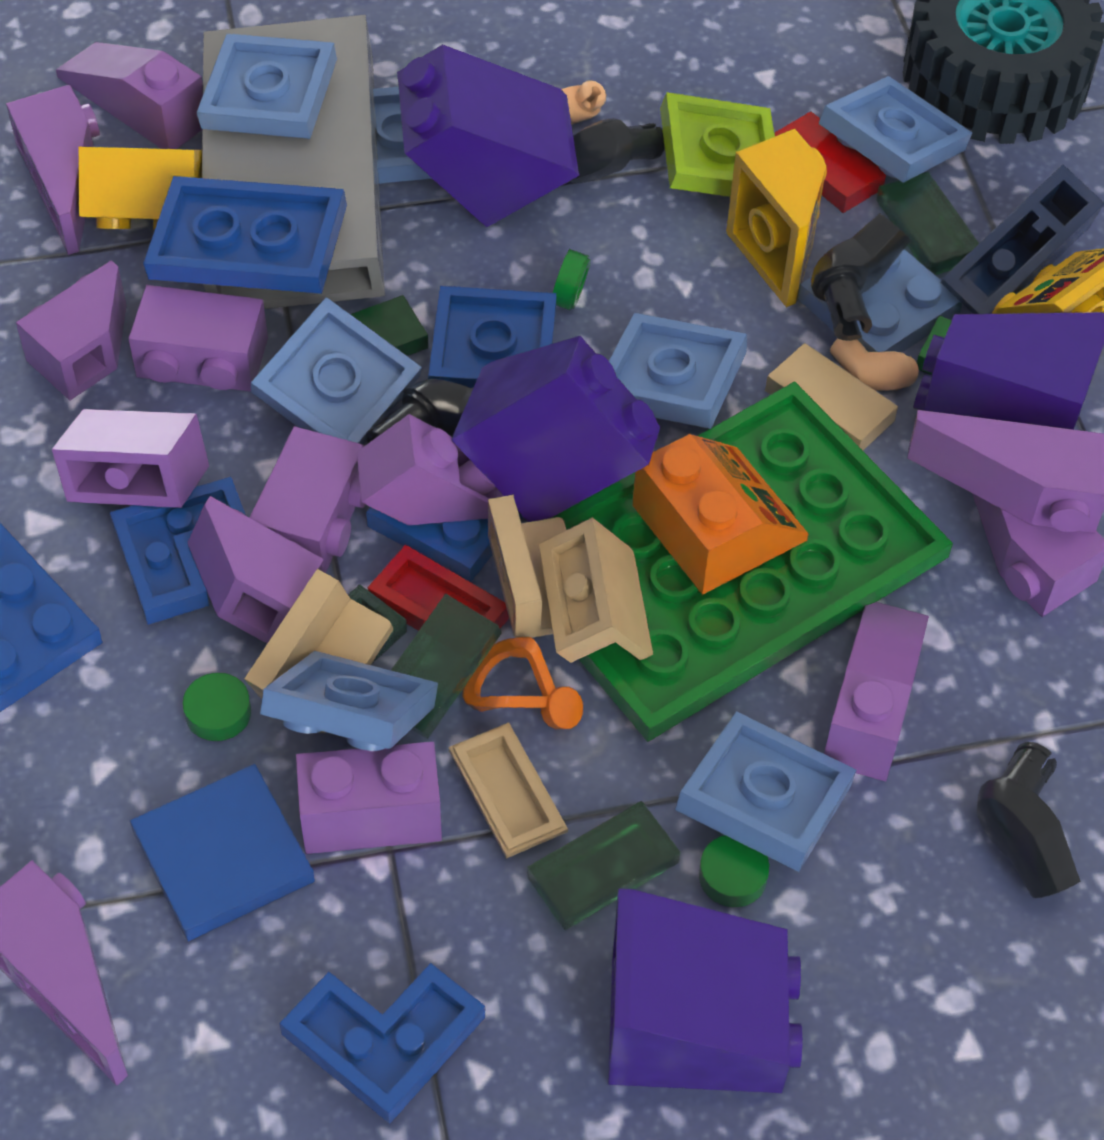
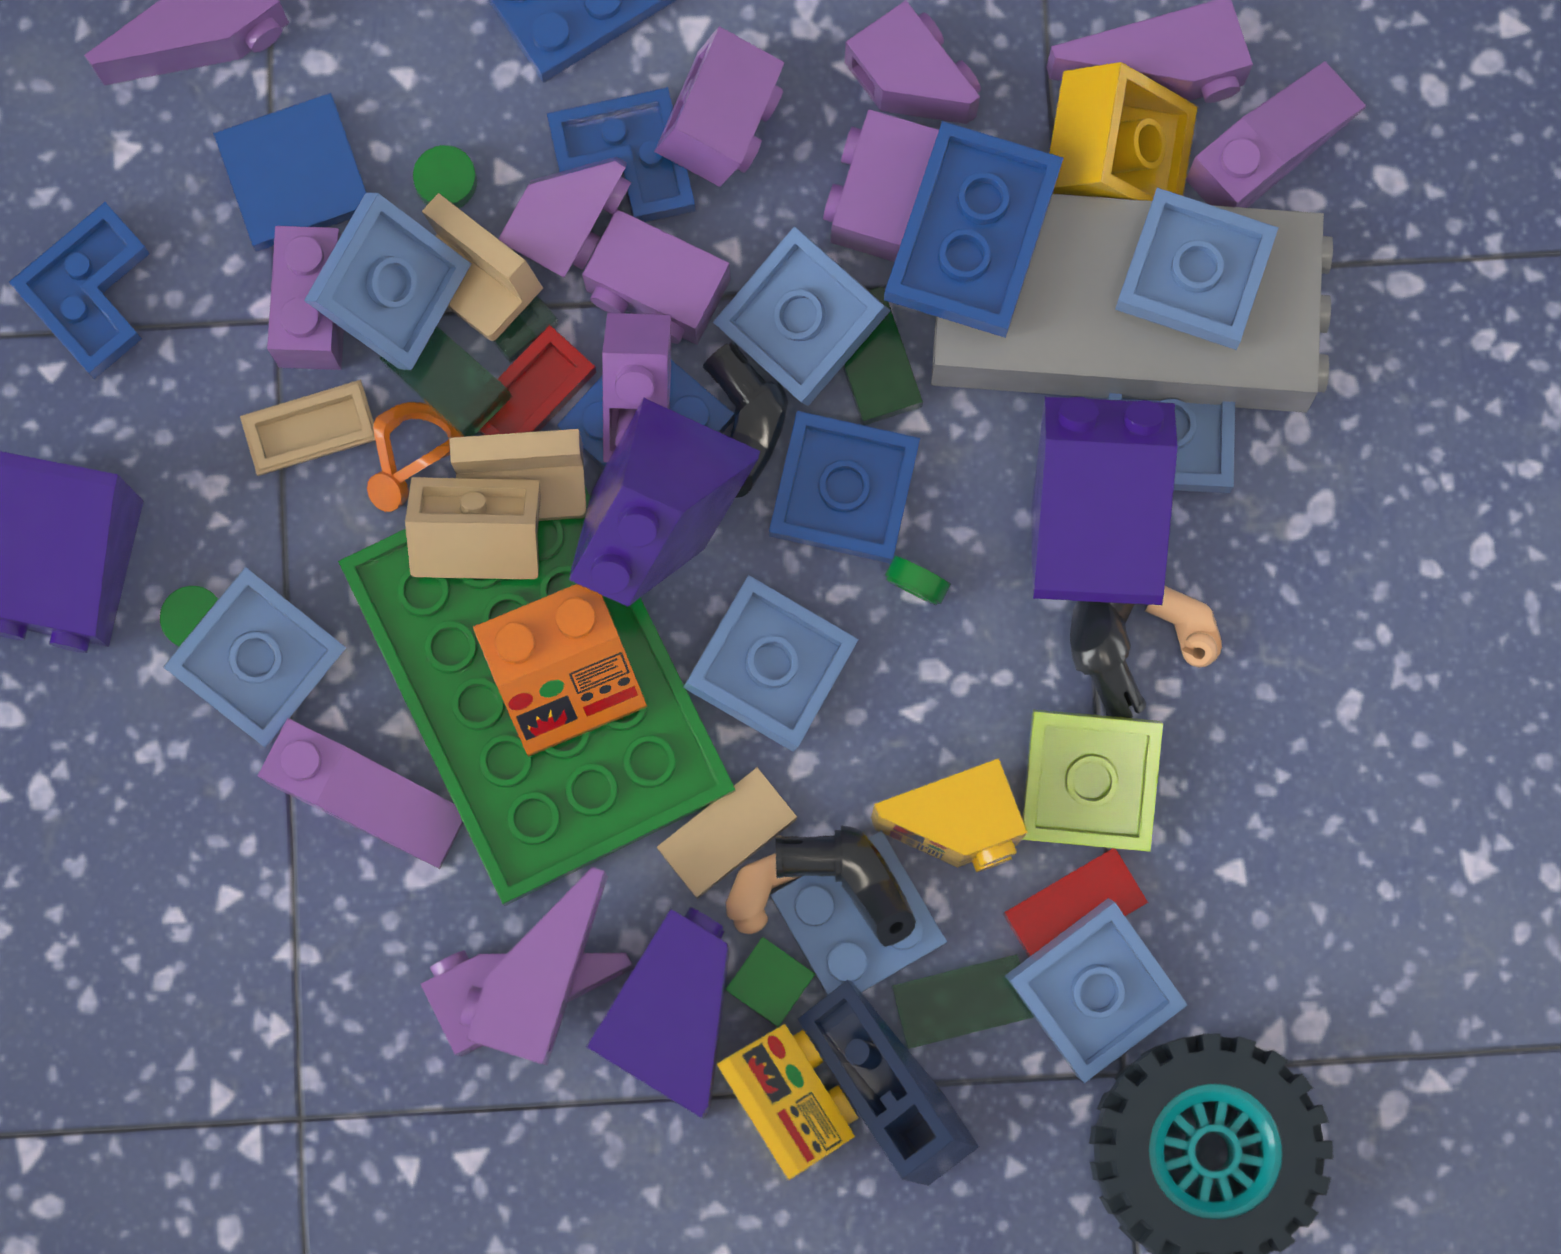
camera: 100 degrees right, 25 degrees up
clear green tile [527,801,681,930] -> none
black arm [977,742,1081,898] -> none

